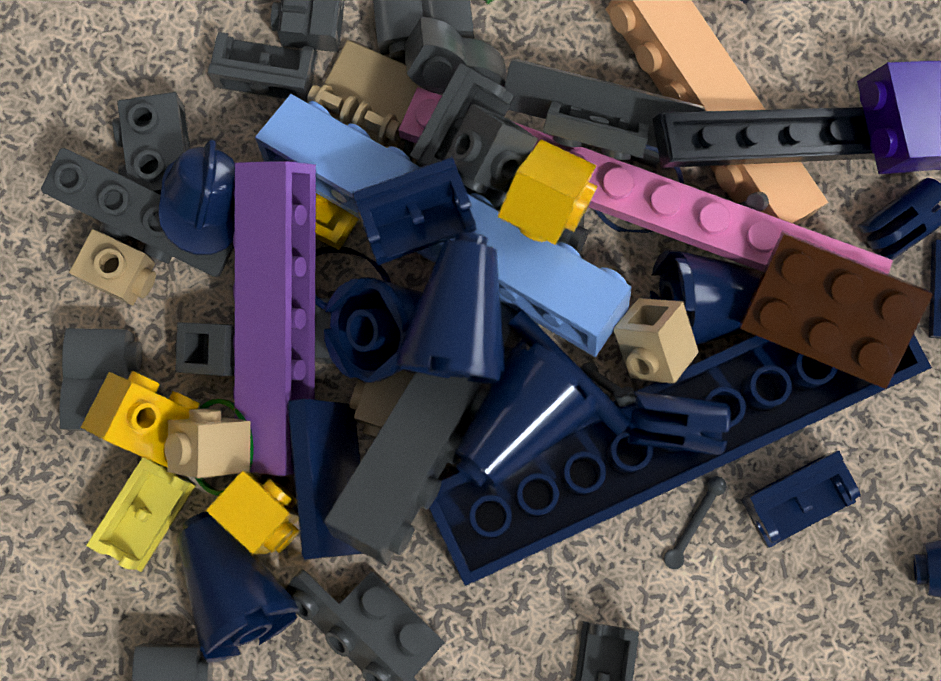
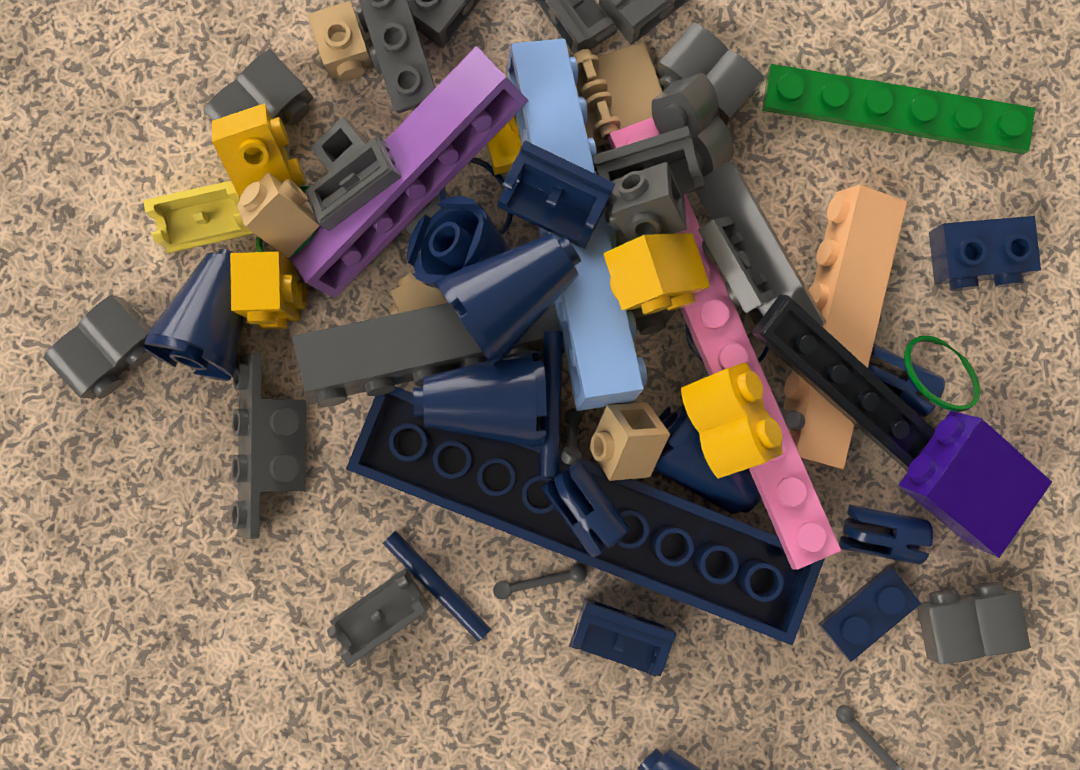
camera: 45 degrees right, 5 degrees up
dark blue piece [158,139,235,255] -> none
dark blue tile [288,399,364,560] -> none
reddish brown plate [739,231,933,389] -> none
none -> dark grey tile [306,135,402,231]
none -> dark blue bar [382,531,491,642]
none -> yellow brick [681,362,783,479]
none -> dark blue arm [868,344,945,417]
none -> green piece [904,336,980,412]

